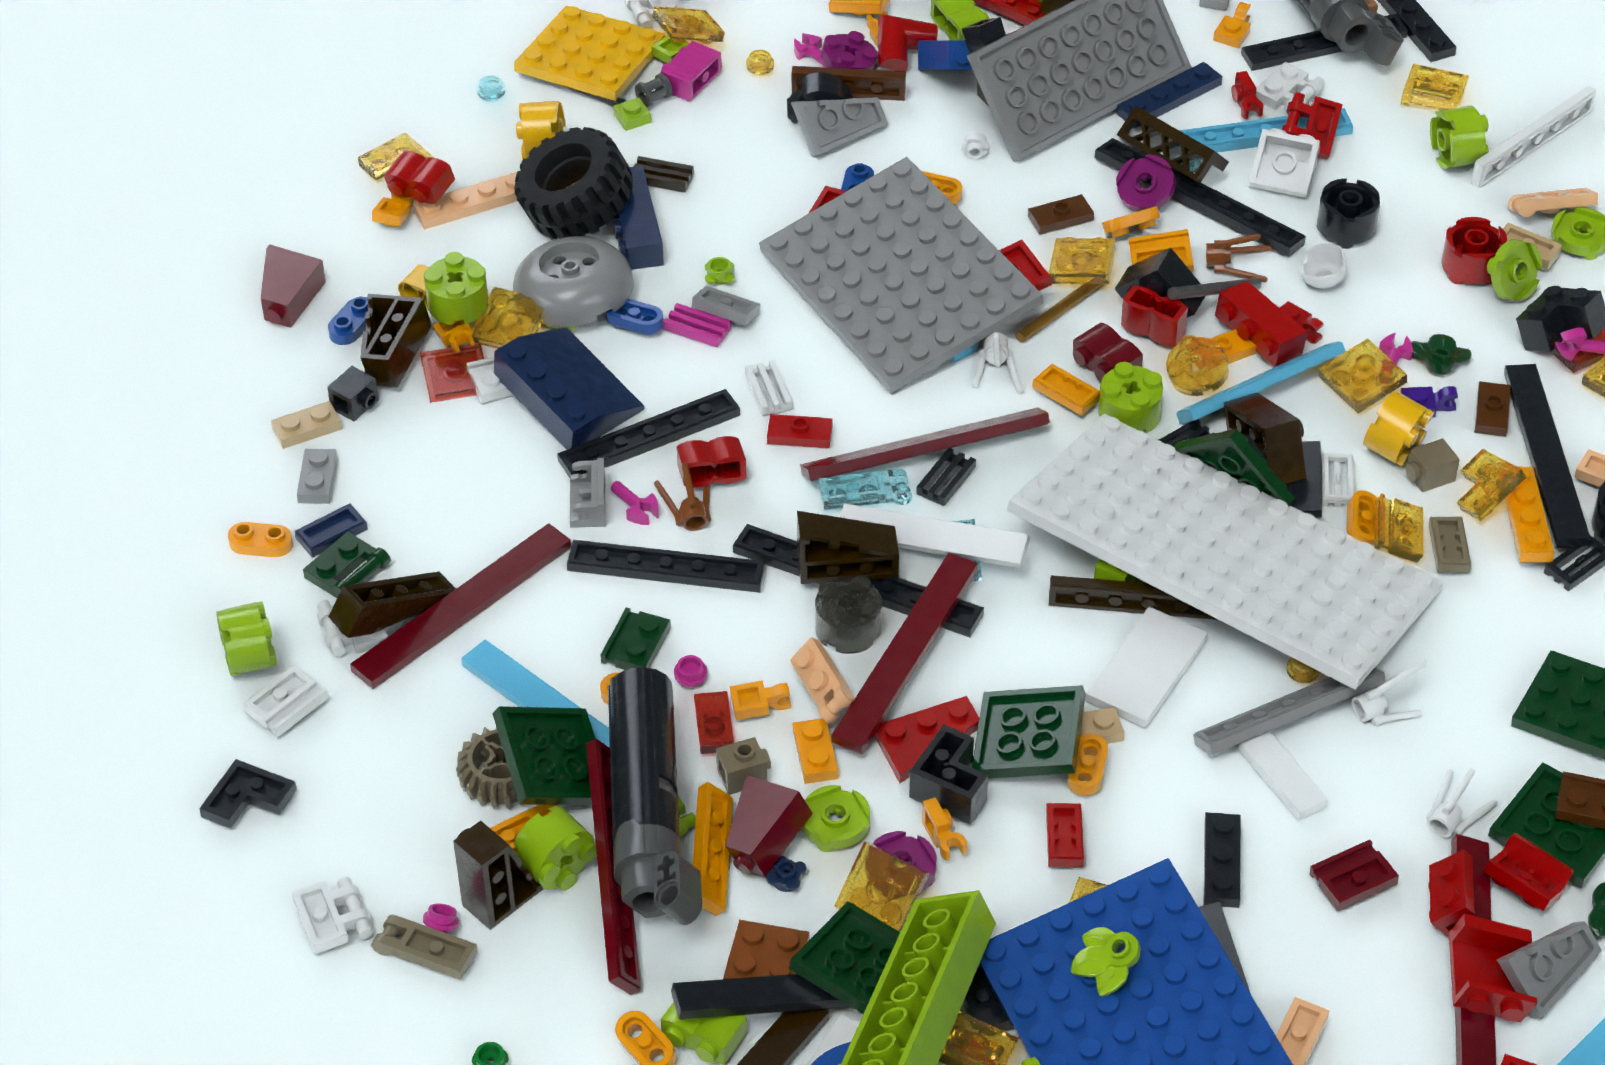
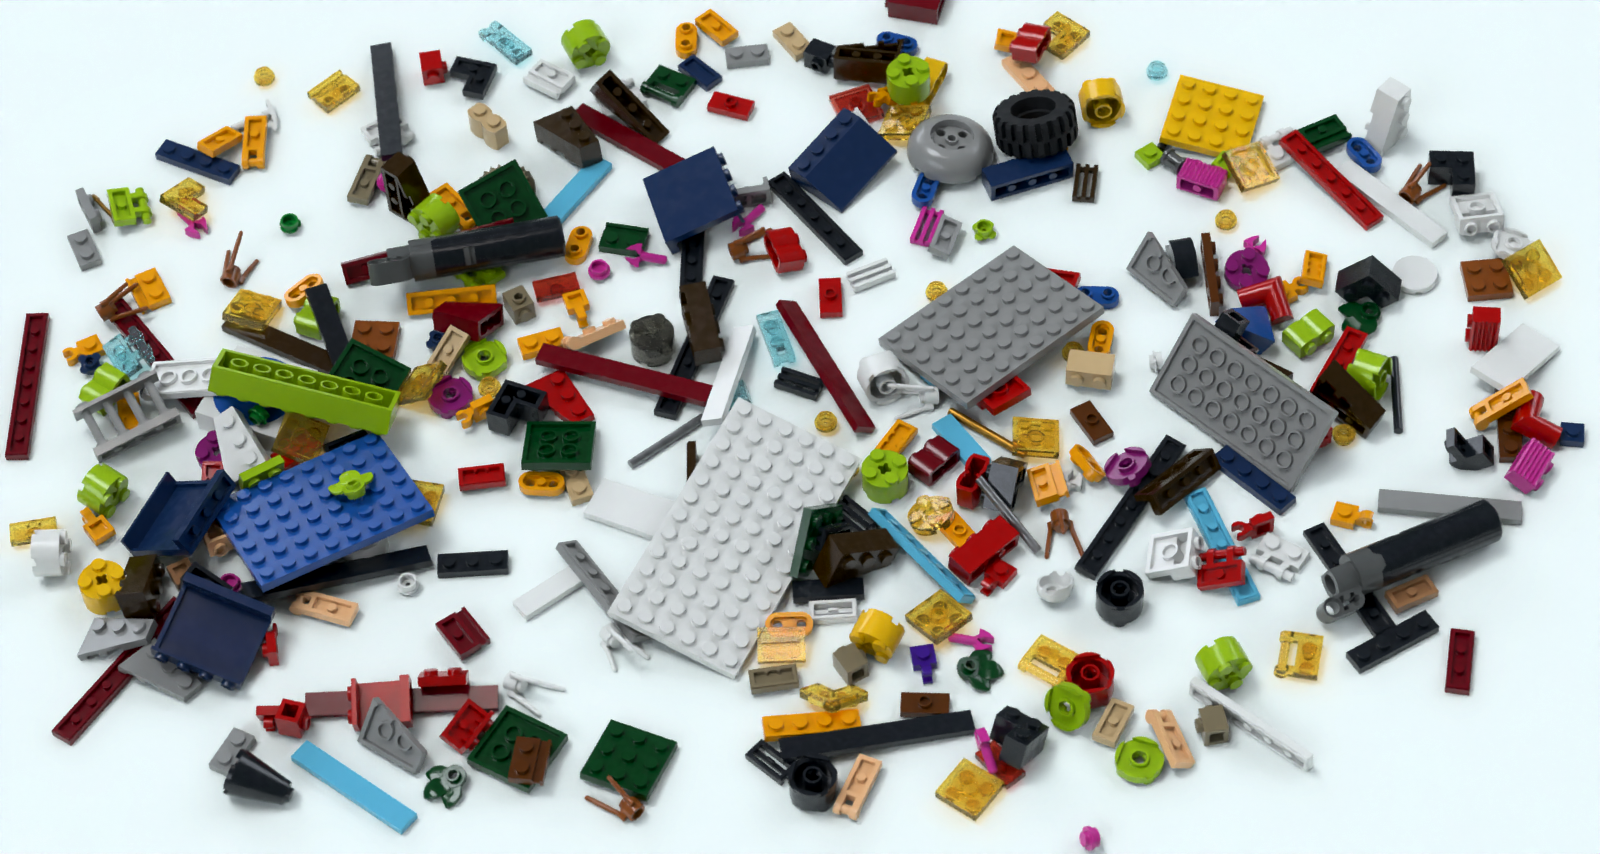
camera: 85 degrees right, 5 degrees up
none -> clear yellow plate [307,69,361,113]
none -> black tile [370,42,403,162]
none -> white plate [396,573,420,595]
none -> red brick [419,50,448,86]
none -> tan plate [427,325,471,375]
none -> tan brick [467,102,509,150]
none -> clear light blue plate [478,20,532,65]
none -> clear yellow plate [478,376,501,398]
none -> dark brown wedge [533,106,603,168]
none -> dark pink bar [624,243,667,268]
none -> flat silver bar [627,413,703,469]
none -> dark blue panel [642,146,745,255]
none -> light orange plate [695,8,739,47]
none -> red plate [707,91,755,121]
none -> clear yellow plate [814,411,837,433]
none -> white brick [857,350,909,405]
none -> clear yellow plate [925,281,948,301]
none -> medium azure tile [932,413,991,465]
none -> clear yellow plate [1017,634,1078,688]
none -> tan brick [1065,349,1115,390]
none -> dark tan brick [1194,705,1229,746]

